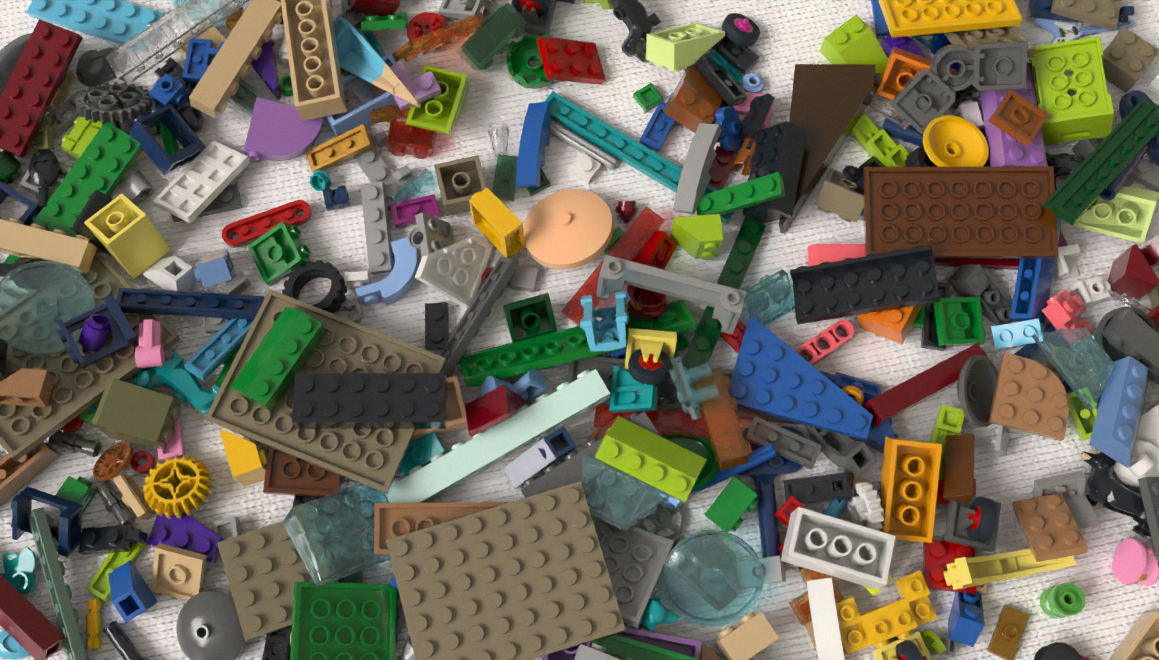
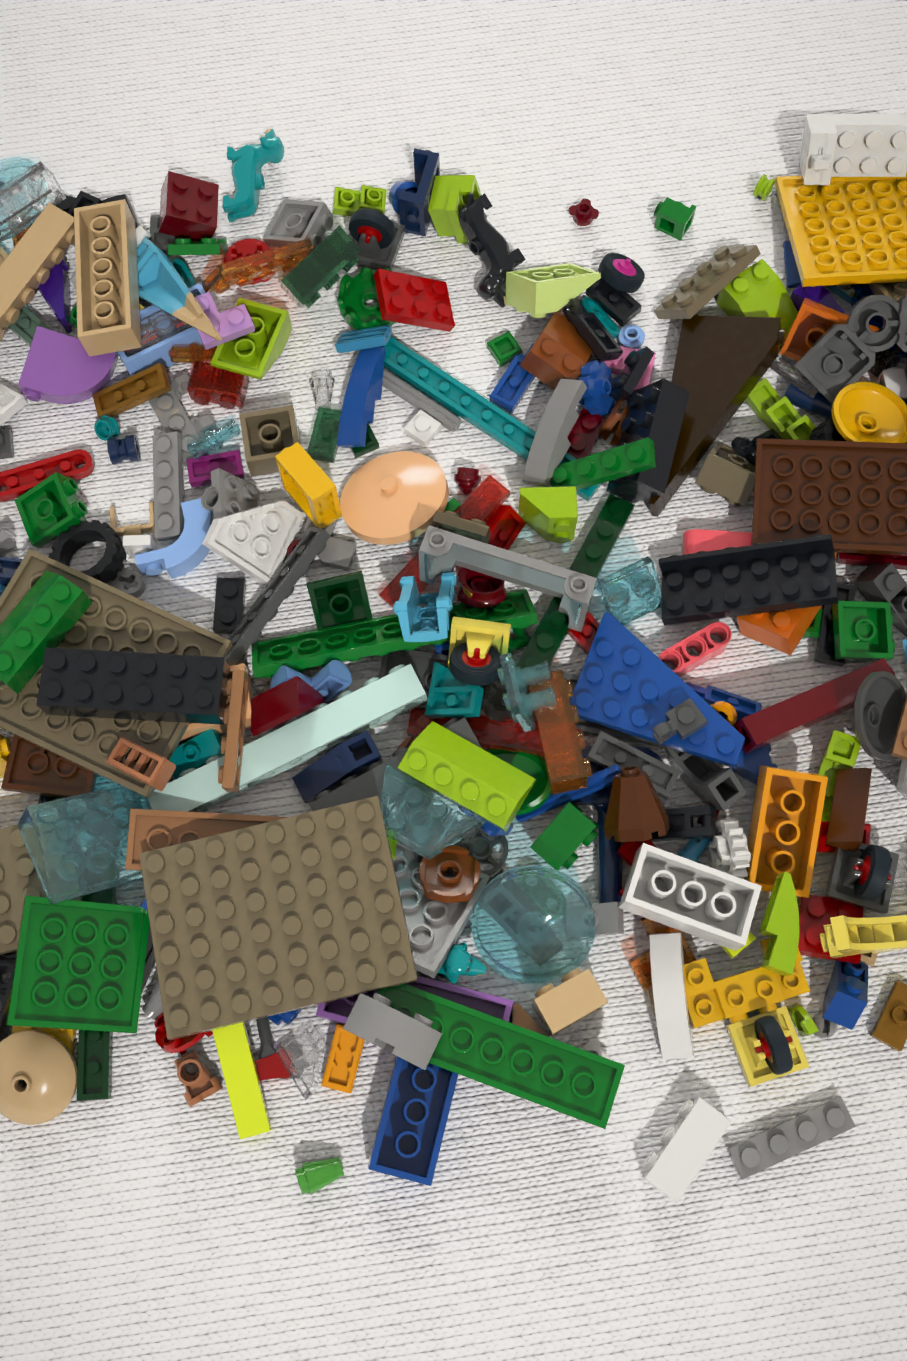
camera: 10 degrees right, 0 degrees up
none -> nougat slope [106,736,176,791]
none -> tan piece [110,501,155,536]
none -> medium nougat plate [218,670,250,793]
none -> dark azure tile [335,324,393,353]
none -> dark orange plate [419,845,480,903]
none -> dark tan plate [432,511,491,544]
none -> reddish brown cone [604,766,669,842]
none -> dark grey plate [653,698,708,744]
none -> dark tan plate [654,244,761,319]
none -> lime slope [758,872,800,976]

